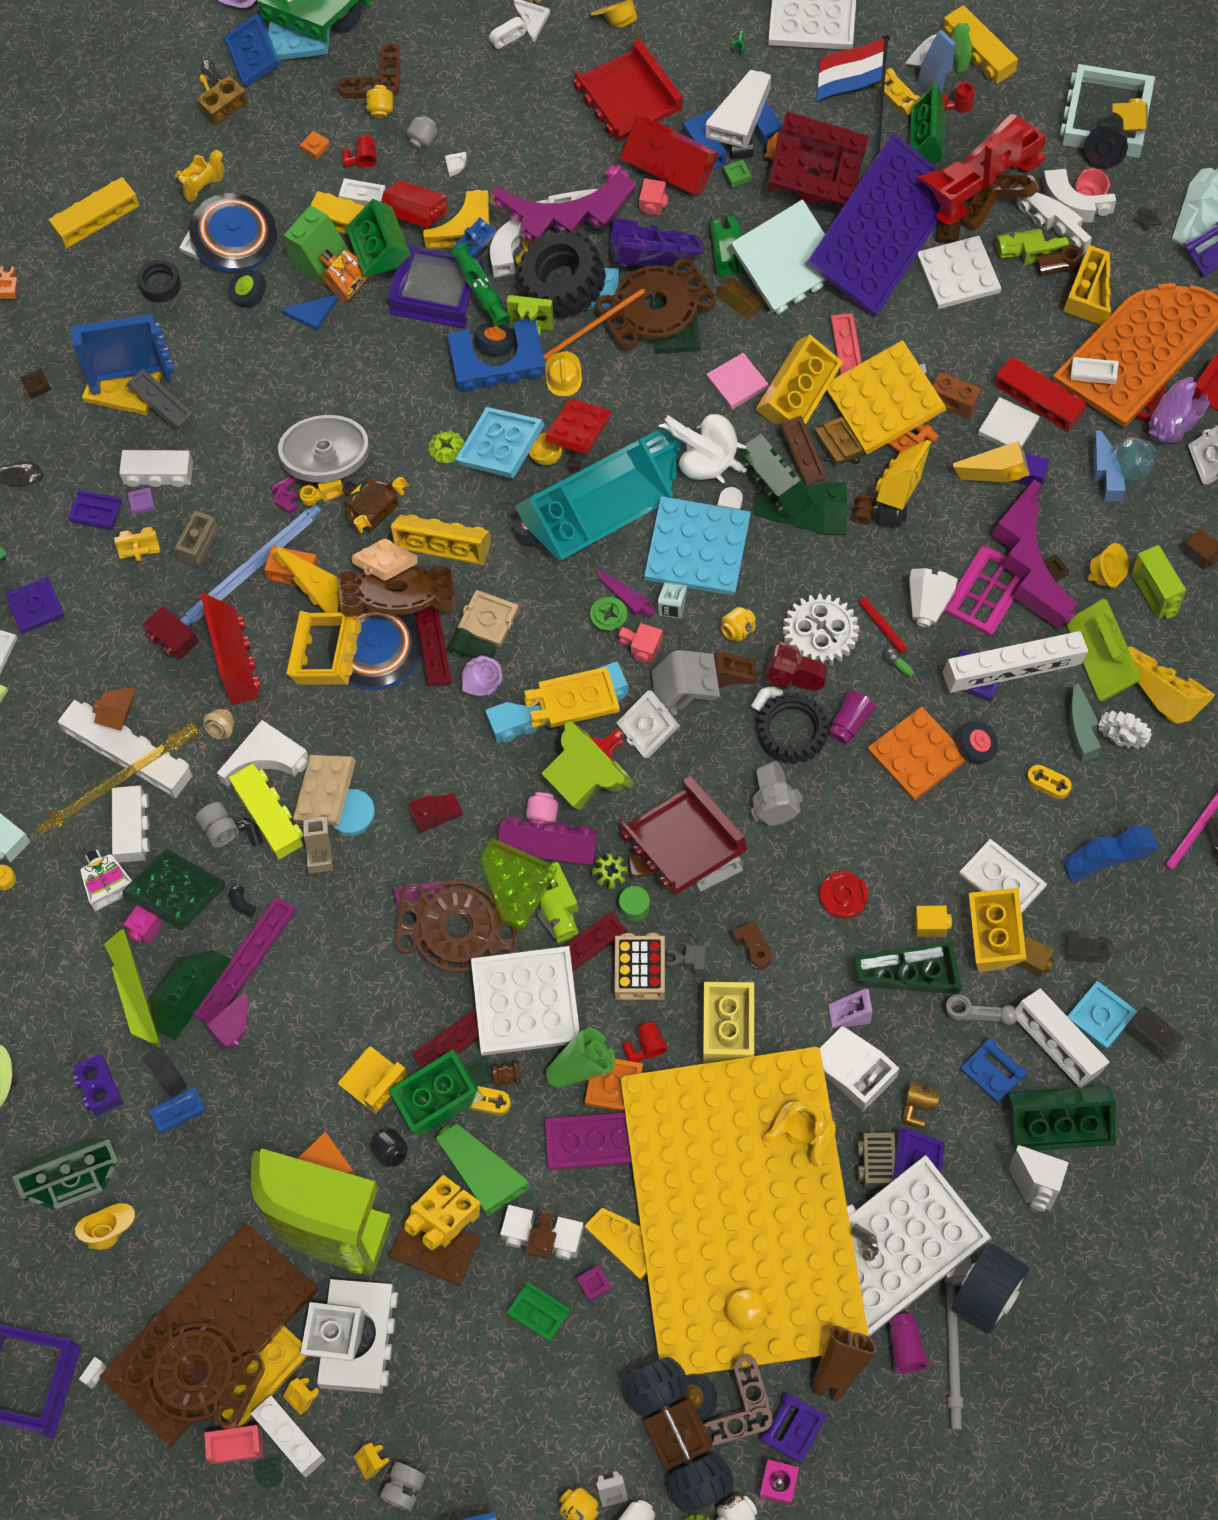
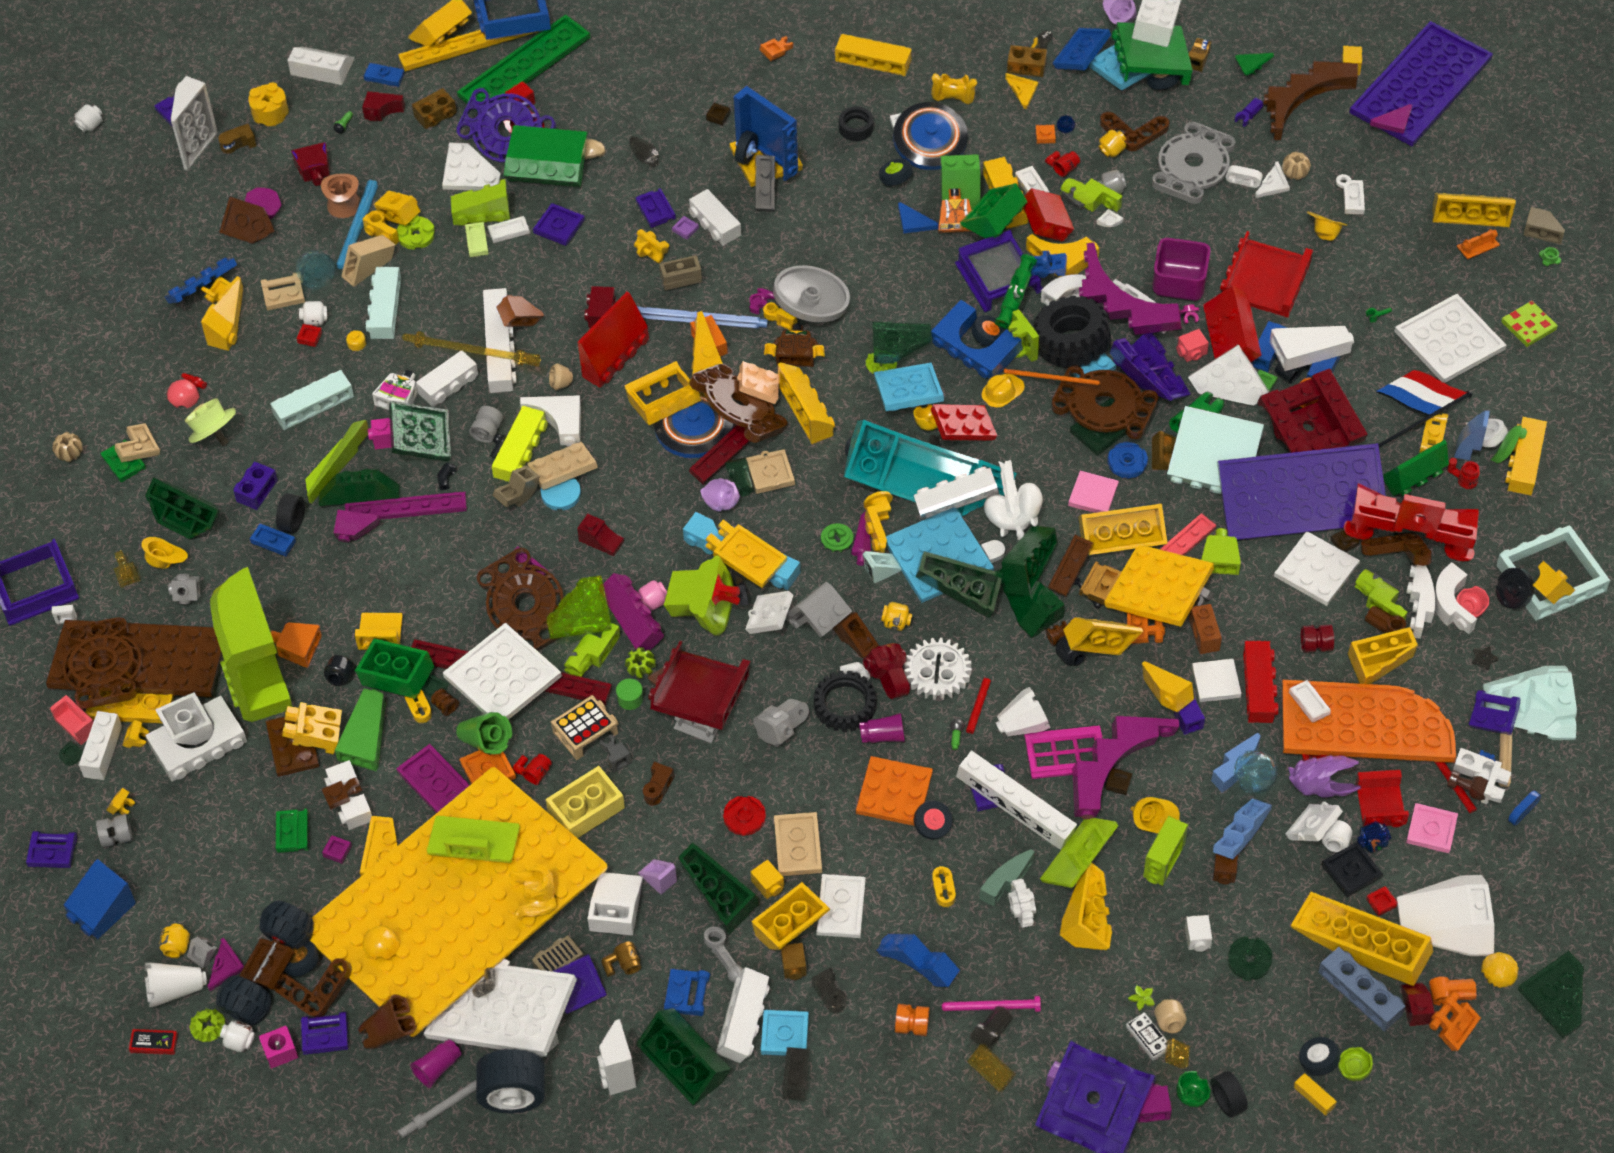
camera: 50 degrees right, 10 degrees down
coral brick [619,623,663,663] -> none
none -> clear yellow plate [113,550,140,588]
none -> light grey brick [168,574,201,604]
none -> magenta tile [207,937,244,991]
none -> light aqua brick [270,370,354,430]
none -> lime bracket [427,816,520,863]
none -> black tile [732,569,749,606]
none -> black wheel [735,130,758,165]
none -> tan plate [774,812,822,876]
none -> yellow piece [863,491,893,553]
none -> clear green plate [872,322,931,364]
none -> orange wheel [895,1004,929,1036]
none -> white slope [914,467,999,520]
none -> dark green wedge [915,551,1003,618]
none -> yellow tile [1005,73,1038,109]
none -> clear blue plate [1057,115,1075,133]
none -> lime plate [1060,178,1122,212]
none -> blue plate [1107,442,1148,478]
none -> light grey piece [1152,122,1235,204]
none -> magenta piece [1152,238,1211,301]
none -> white plate [1188,345,1270,406]
none -> lime torso [1201,528,1241,575]
none -> medium blue slope [1213,799,1272,859]
none -> dark red wheel [1300,624,1334,653]

